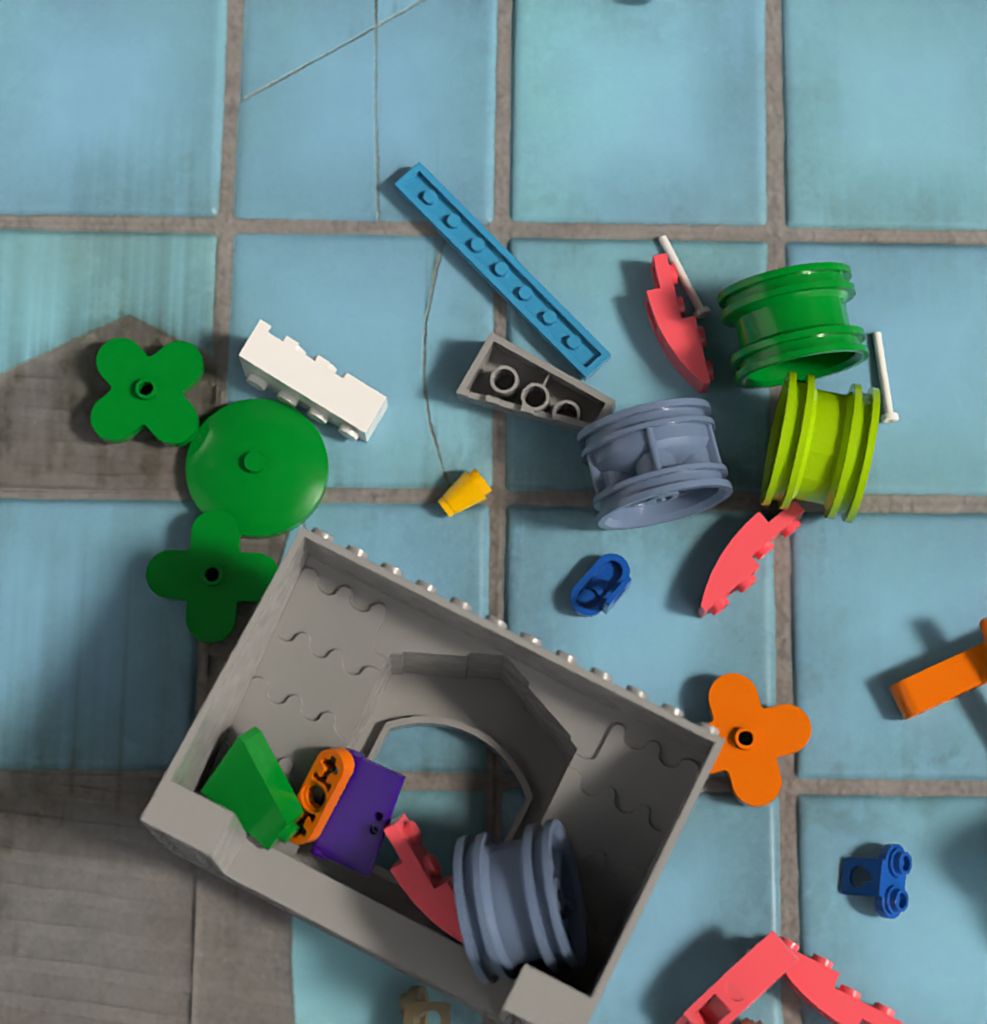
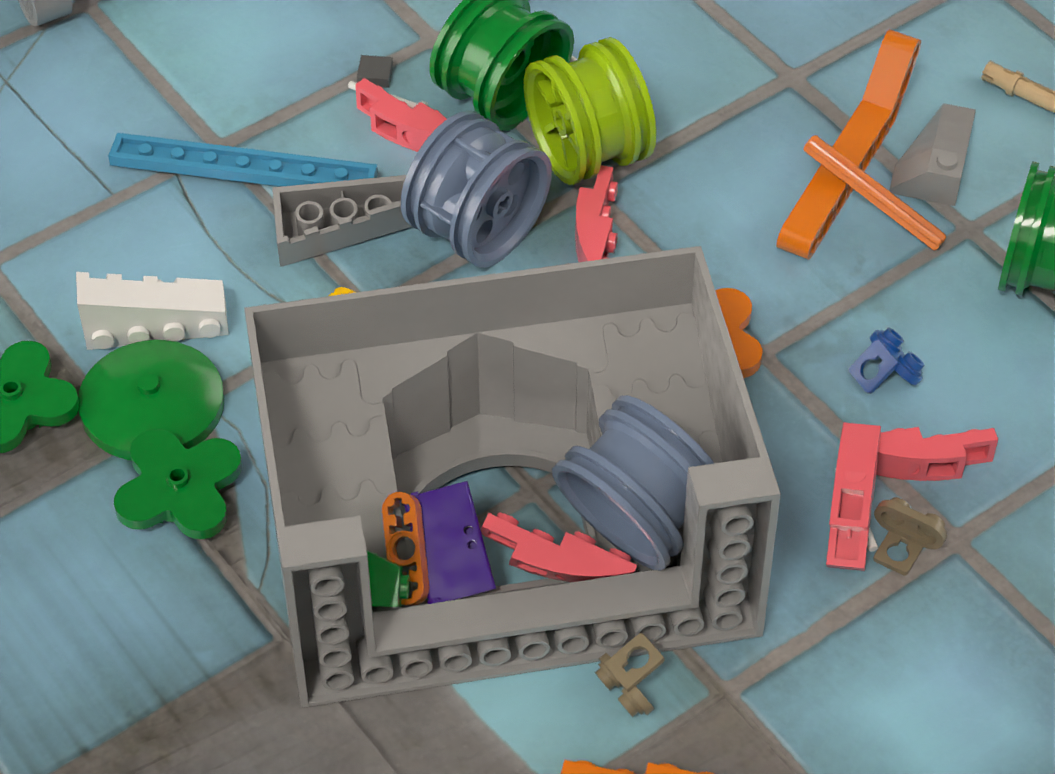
camera: 35 degrees left, 25 degrees down
none -> dark grey tile [357,55,393,88]

